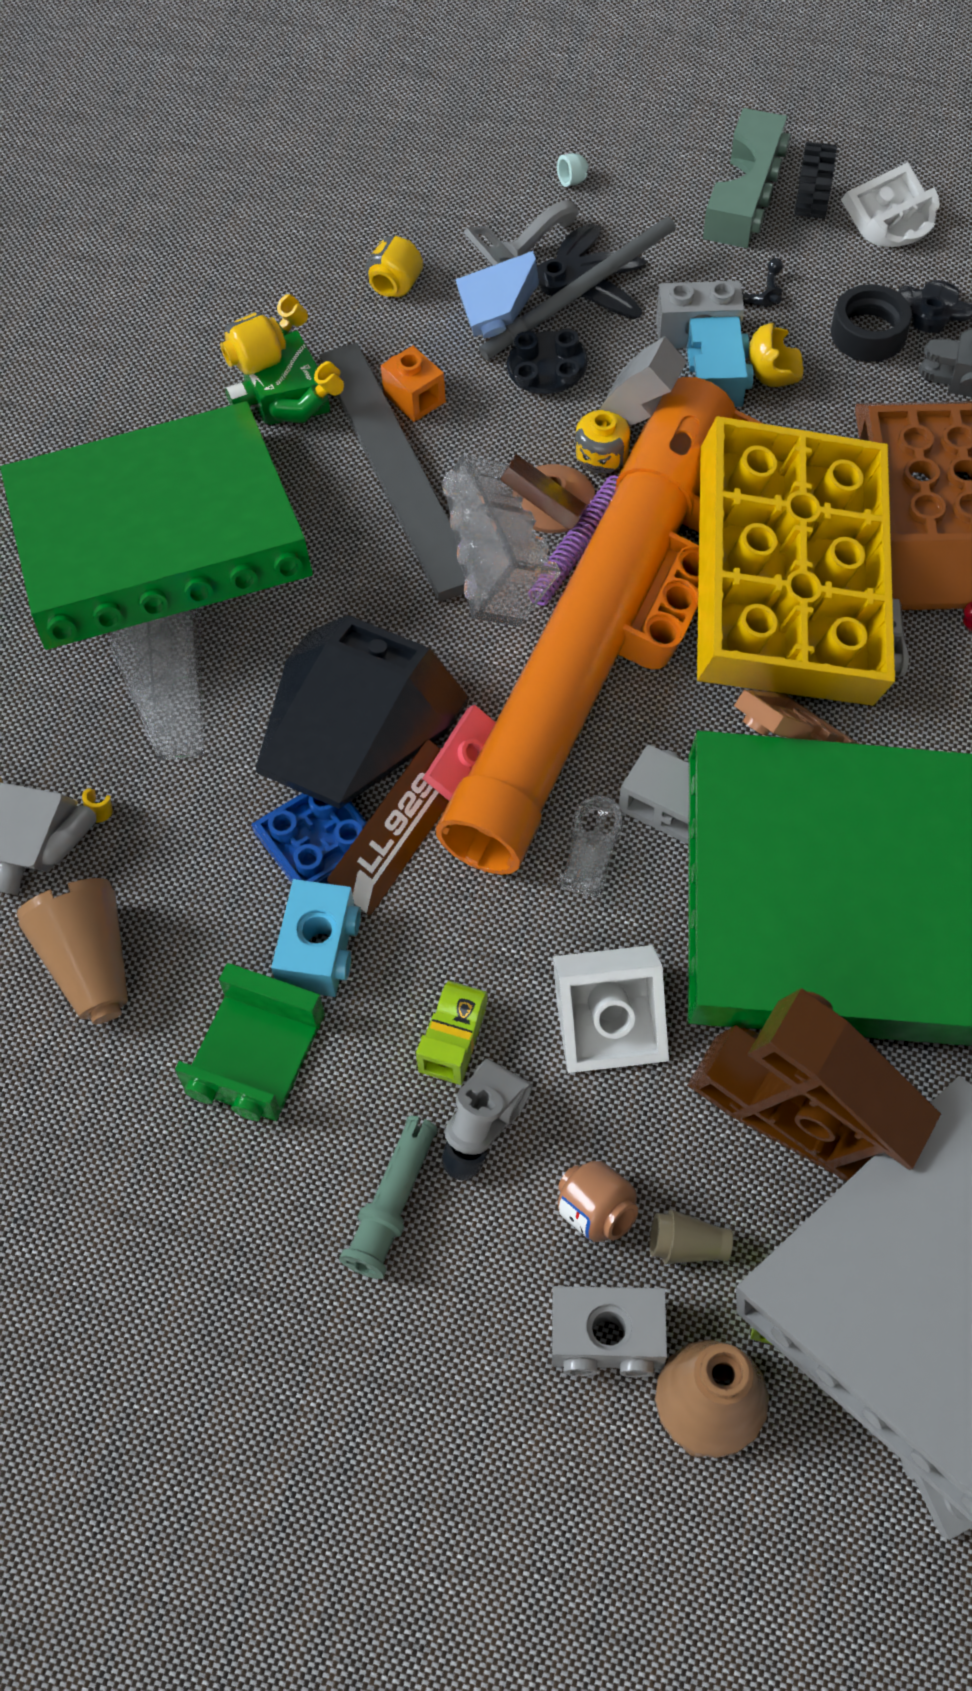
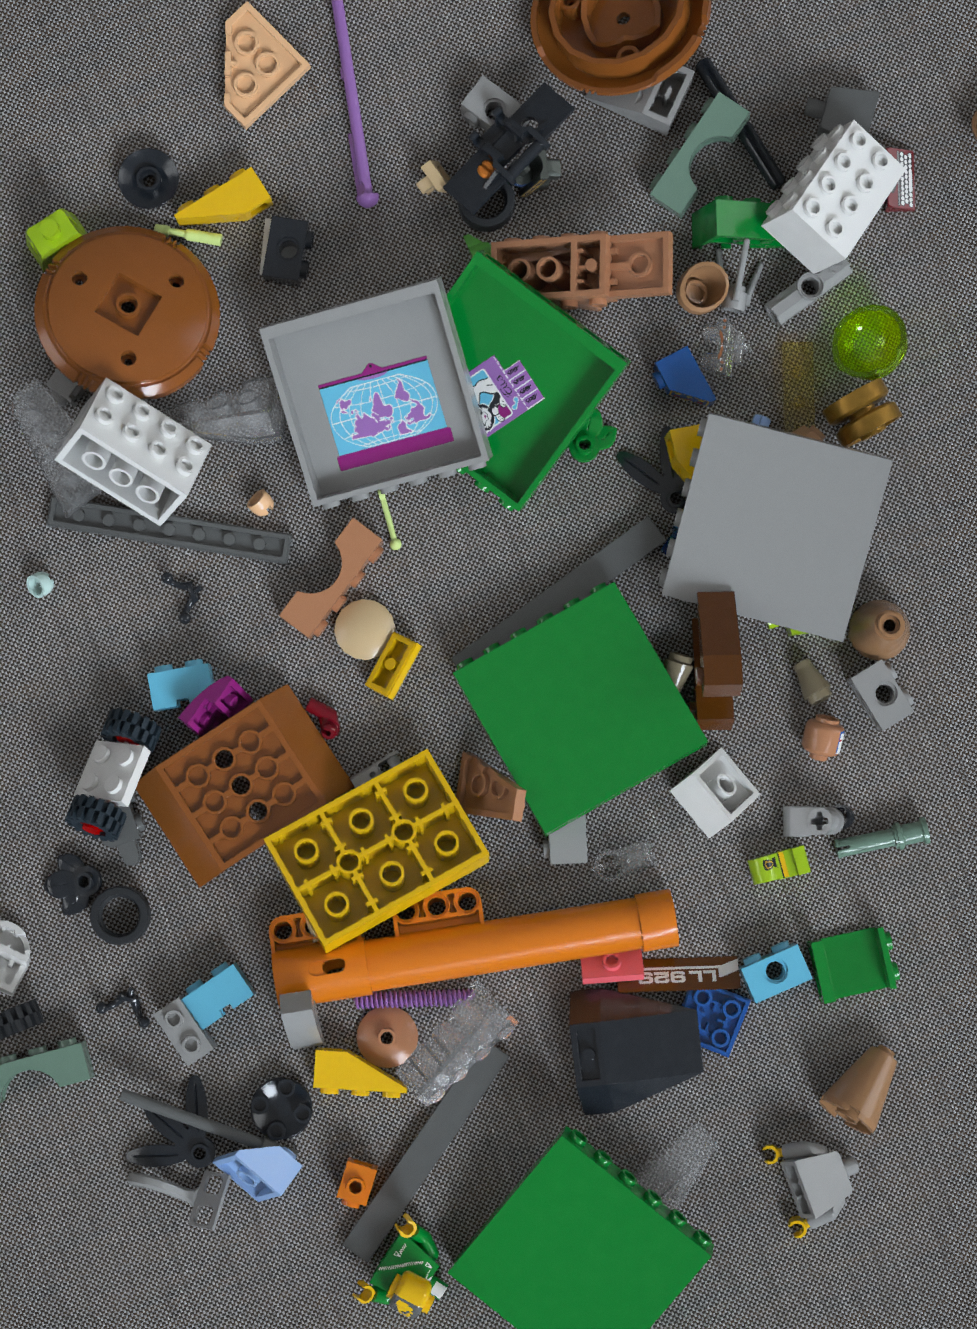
camera: 130 degrees left, 25 degrees up
yellow head [365,236,423,297] -> none
reddish brown tile [500,454,586,530] -> none
light aqua hinge [557,153,589,187] -> none
yellow head [575,410,631,474] -> none
yellow hair [748,323,804,387] -> none
none -> yellow slope [313,1047,408,1098]

